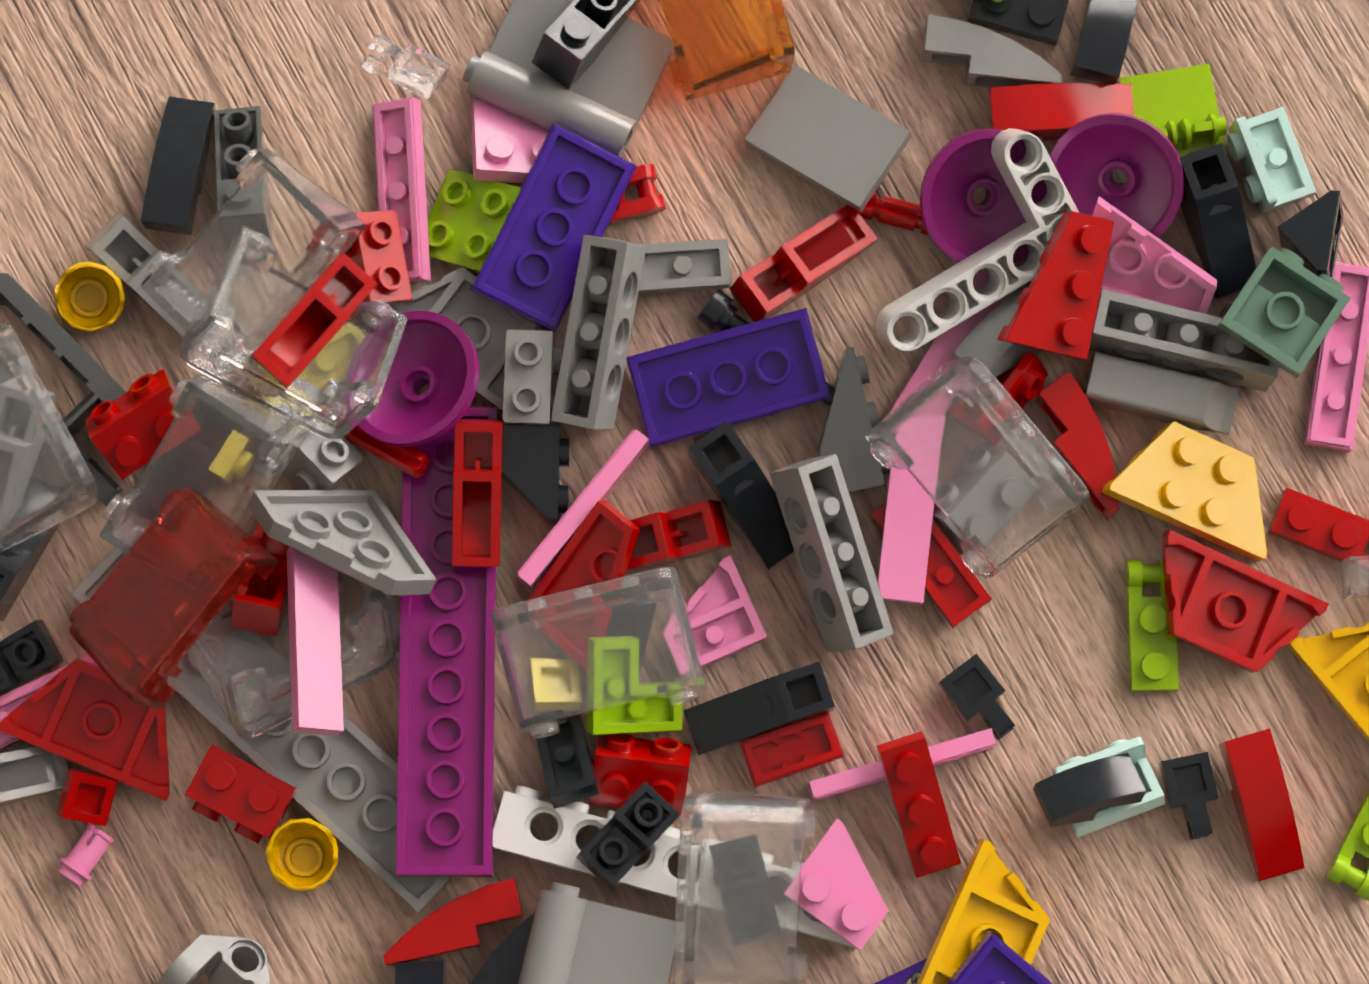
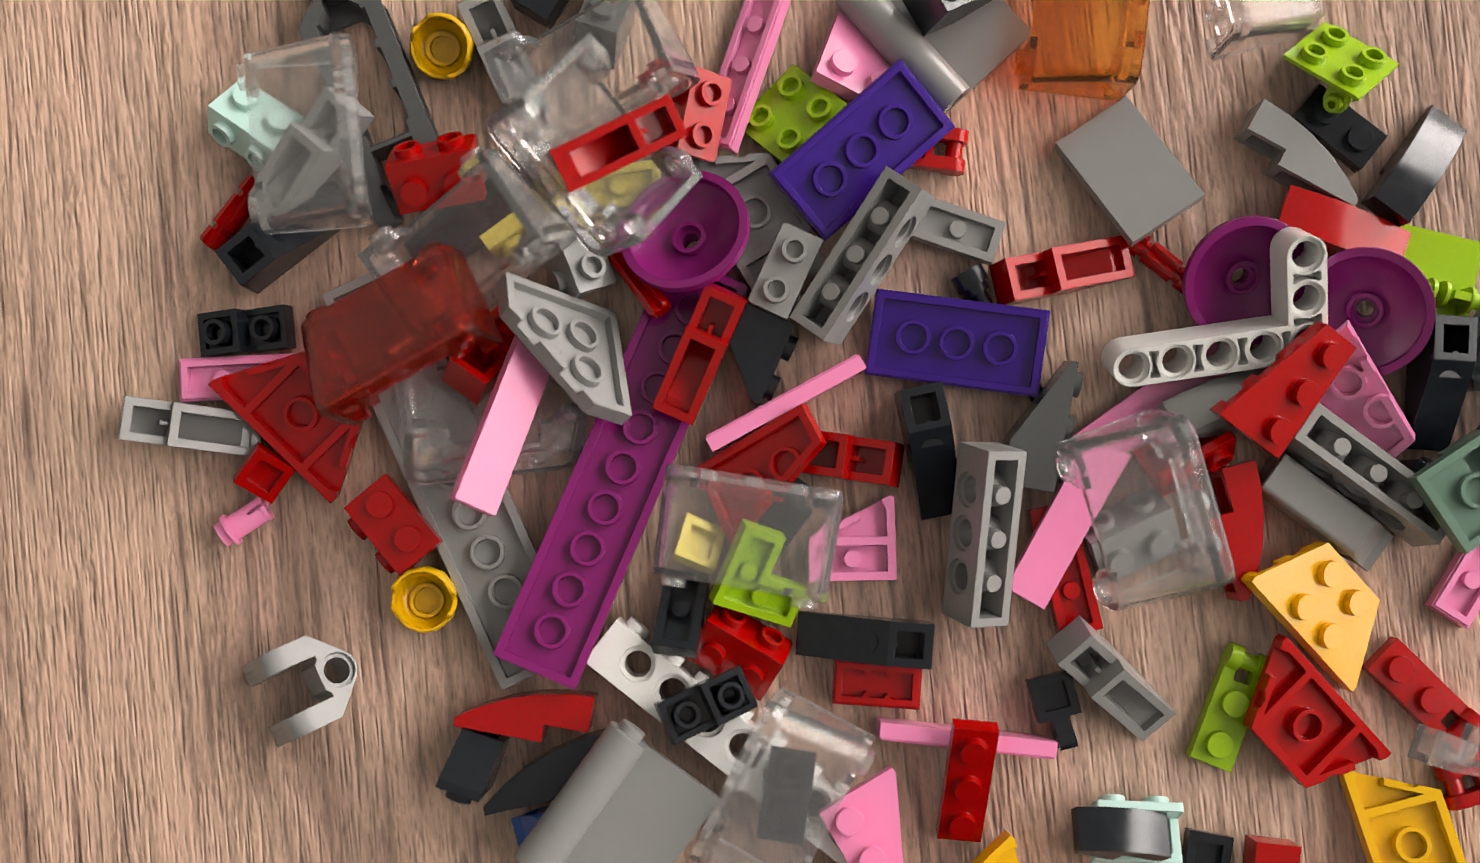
camera: 25 degrees right, 5 degrees up
none -> light grey slope [1046,616,1176,741]

